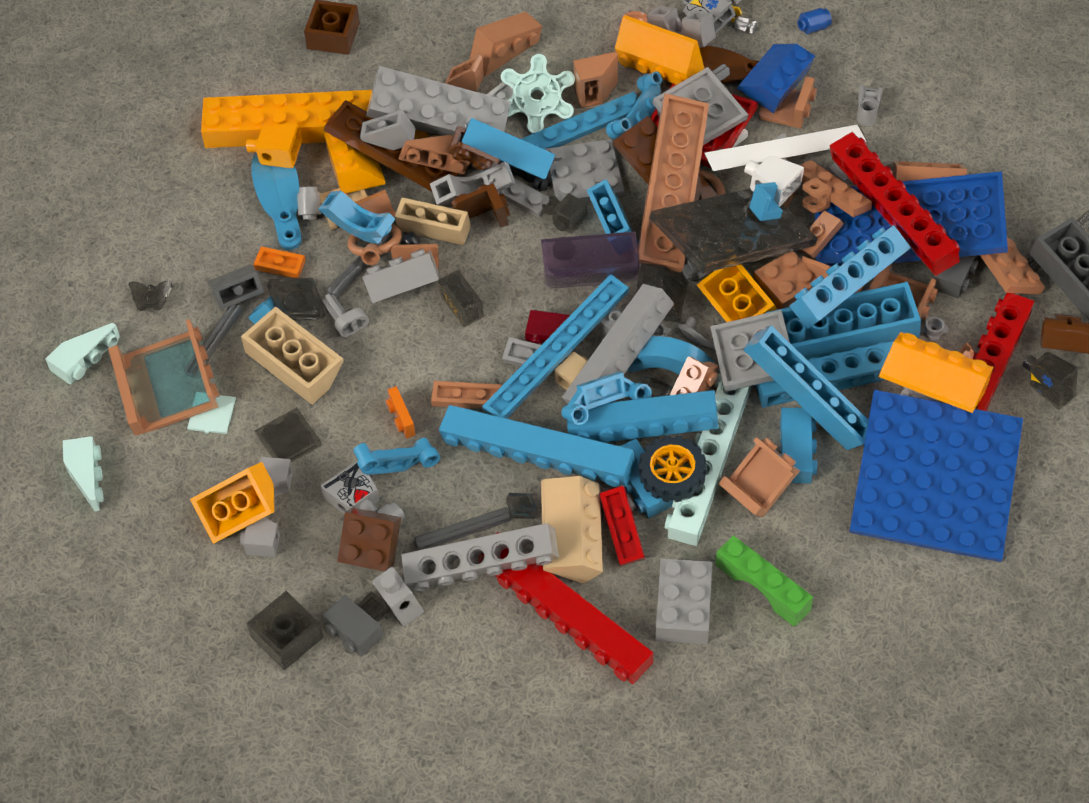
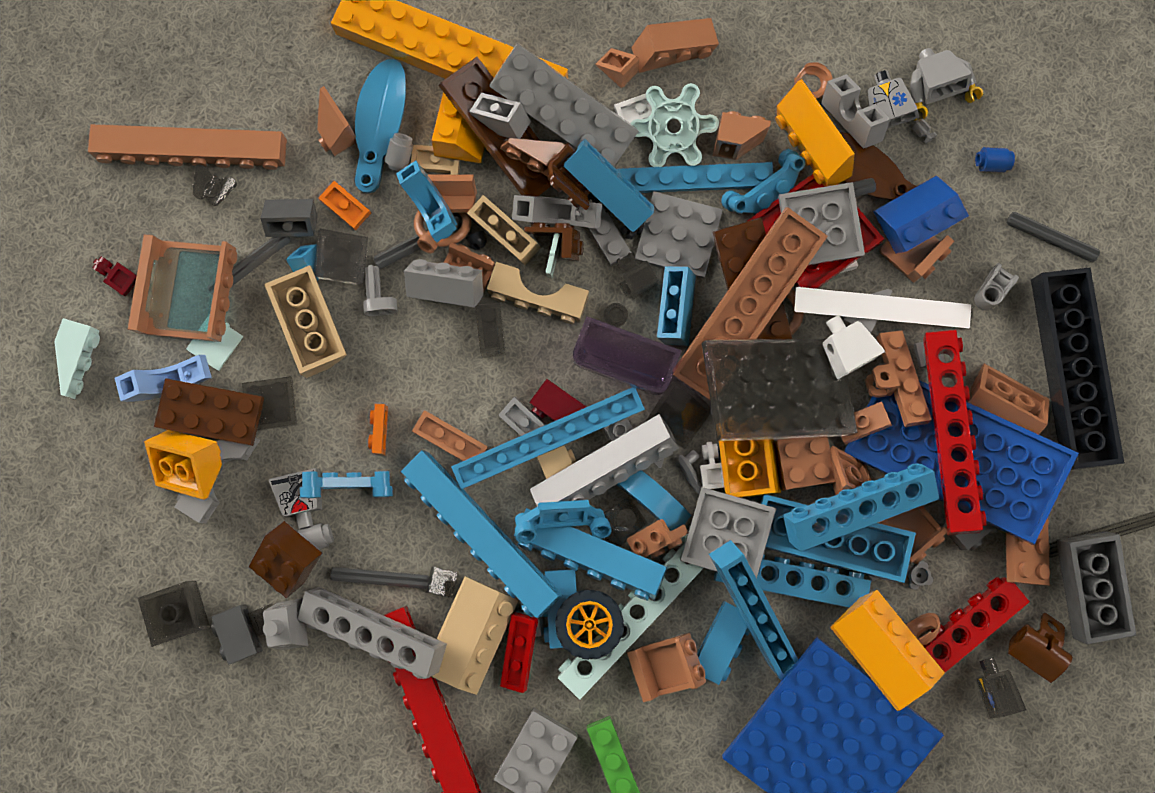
camera: 25 degrees right, 25 degrees up
light aqua slope [45,323,120,385] -> none
light orange torso [246,122,303,168] -> none
dark azure panel [749,182,783,221] -> none
none -> nougat brick [88,124,287,170]
none -> dark red plate [92,256,137,297]
none -> light blue arch [115,354,212,402]
none -> reddish brown plate [154,378,264,446]
none -> nougat slope [317,86,357,156]
none -> tan arch [487,262,589,324]
none -> light aqua piece [545,233,561,278]
none -> white plate [699,442,724,489]
none -> dark grey axle [1006,212,1100,262]
none -> black brick [1031,267,1125,470]

